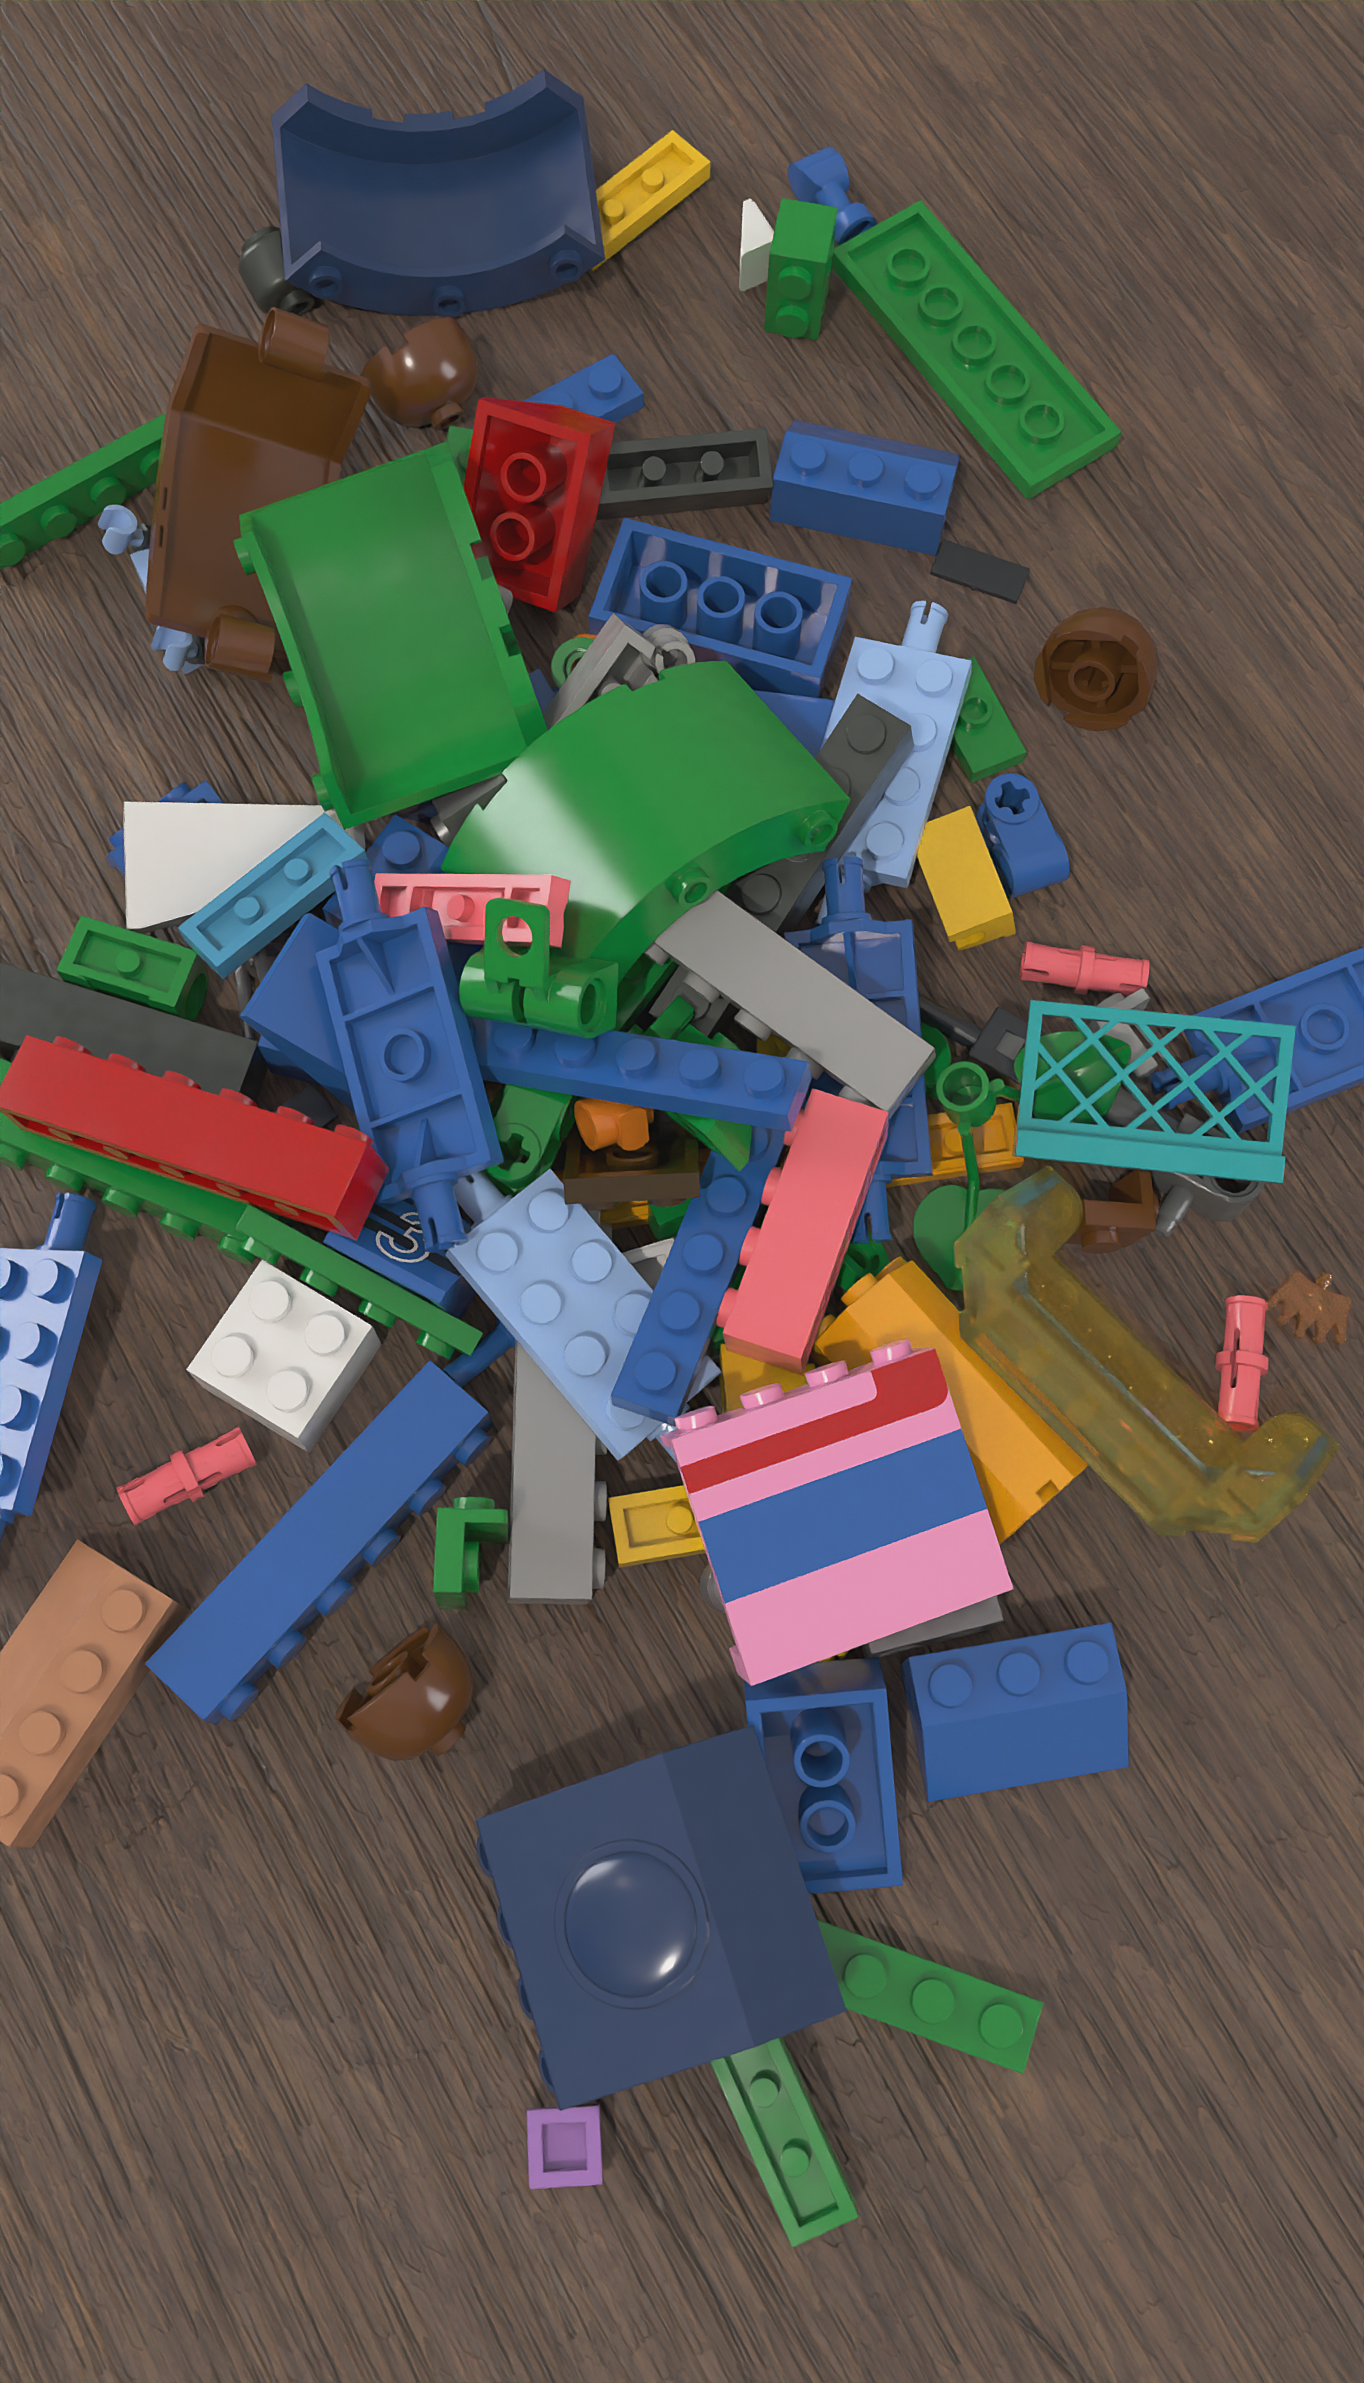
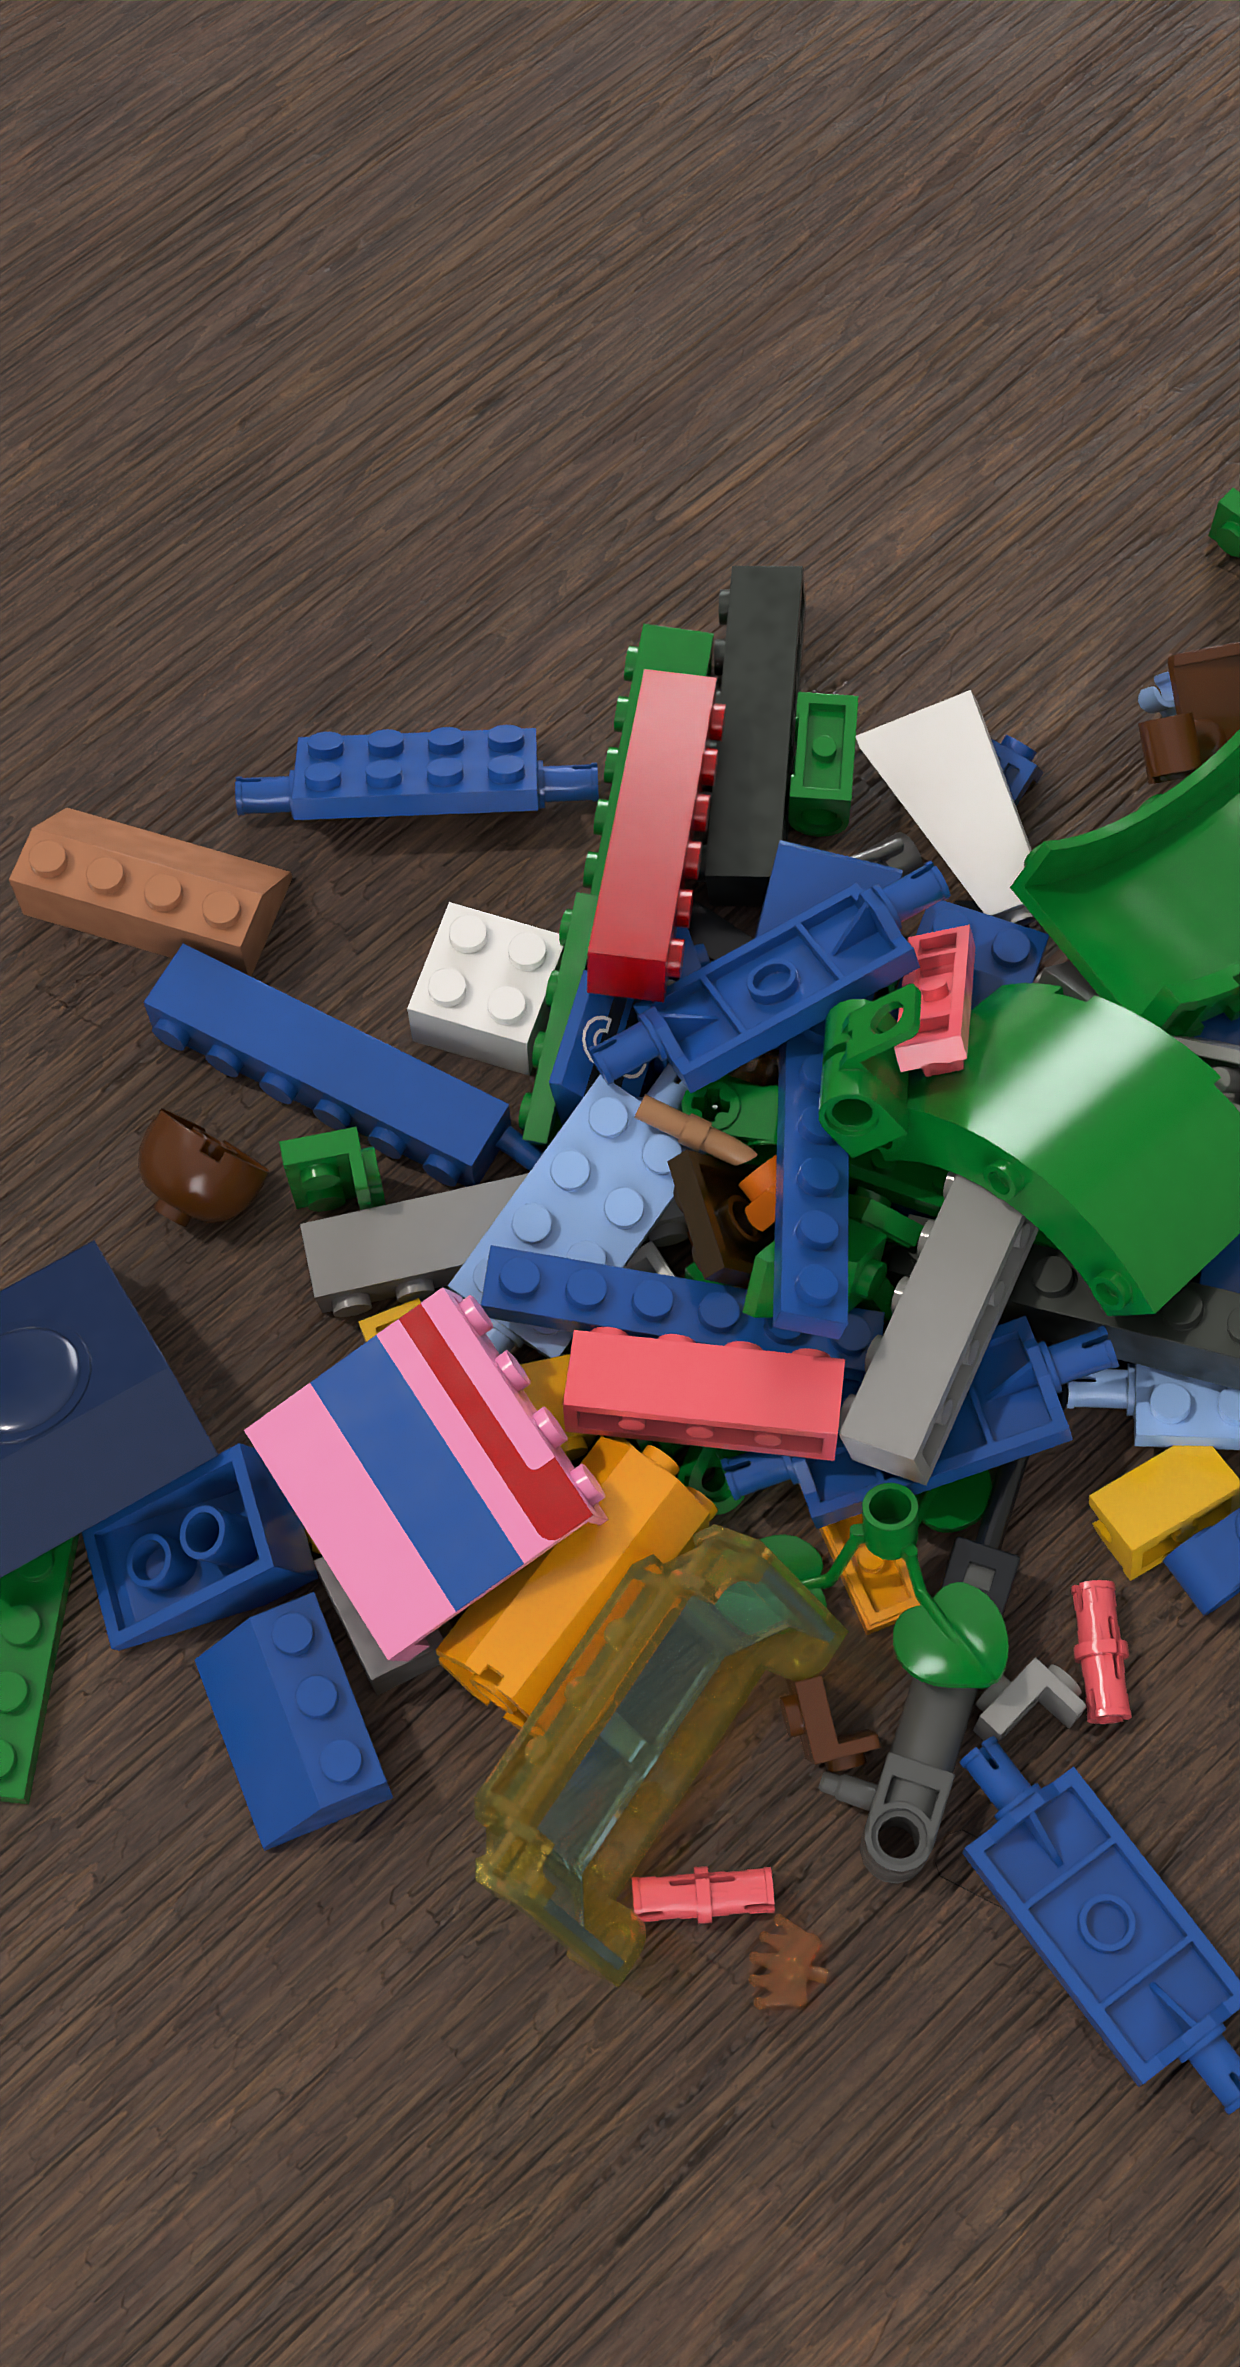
camera: 80 degrees right, 5 degrees down
coral pin [116,1426,257,1526] -> none
dark azure plate [178,812,368,979] -> none
teal fence [1012,1000,1296,1183] -> none
none -> medium nougat piece [634,1094,758,1166]

